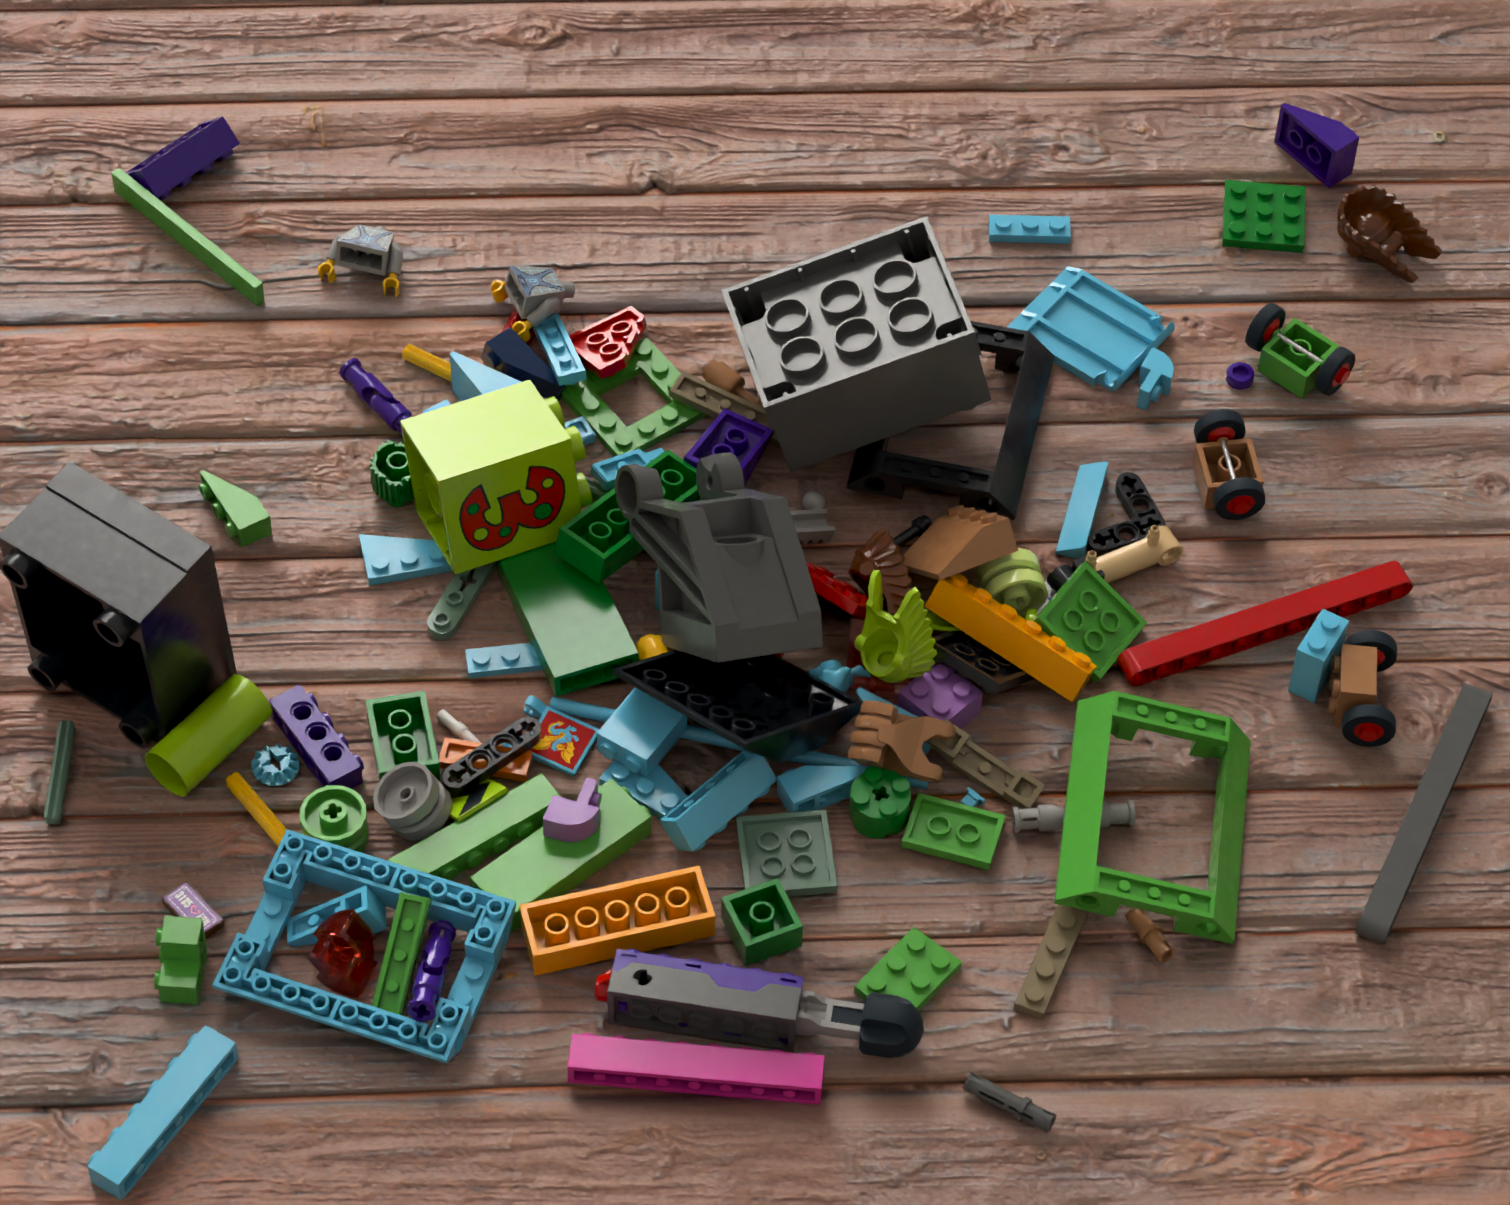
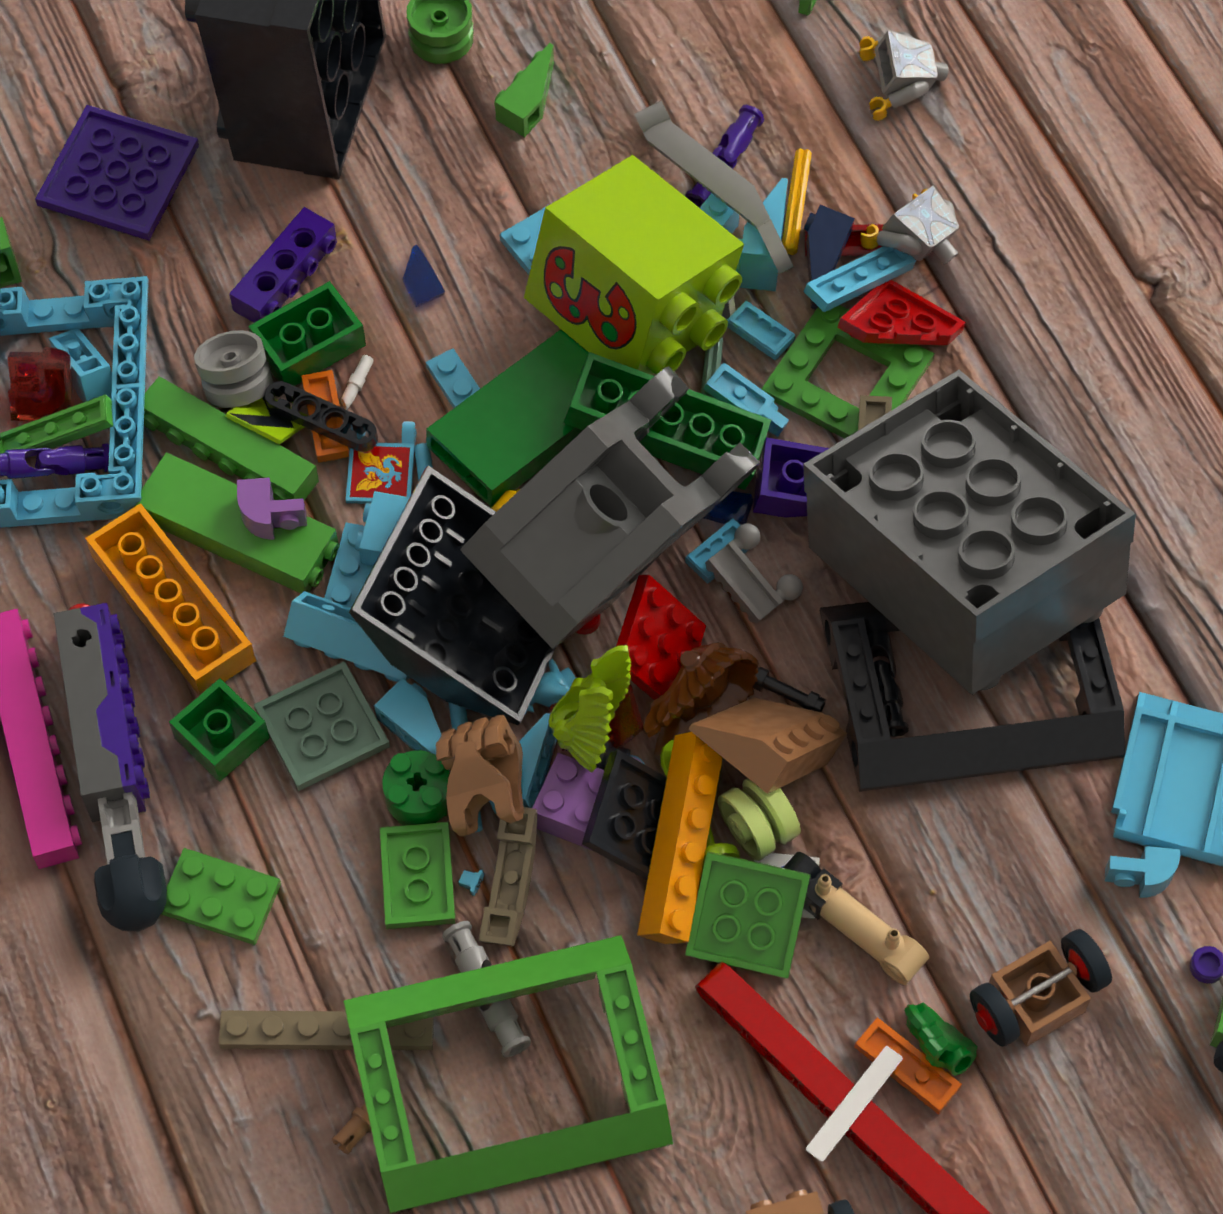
camera: 70 degrees right, 10 degrees up
sand green axle [43,720,76,825] -> none
lime piece [145,674,272,797] -> none
tile [162,881,225,938] -> none
yellow axle [226,772,287,846] -> none
medium azure gear [251,743,300,786] -> none
bright green wheel [300,785,369,853] -> none
sand green piece [427,561,497,640] -> none
dark grey pin [963,1072,1057,1133] -> none
medium azure slope [1055,462,1109,559] -> none
black beam [1087,472,1166,557] -> none
medium azure brick [1288,608,1349,703] -> none
none -> dark purple plate [35,105,199,241]
none -> clear blue slope [402,245,445,308]
none -> light grey piece [634,100,794,274]
none -> white sticker [806,1046,903,1161]
none -> orange plate [854,1017,962,1115]
none -> green rock [904,1003,978,1076]

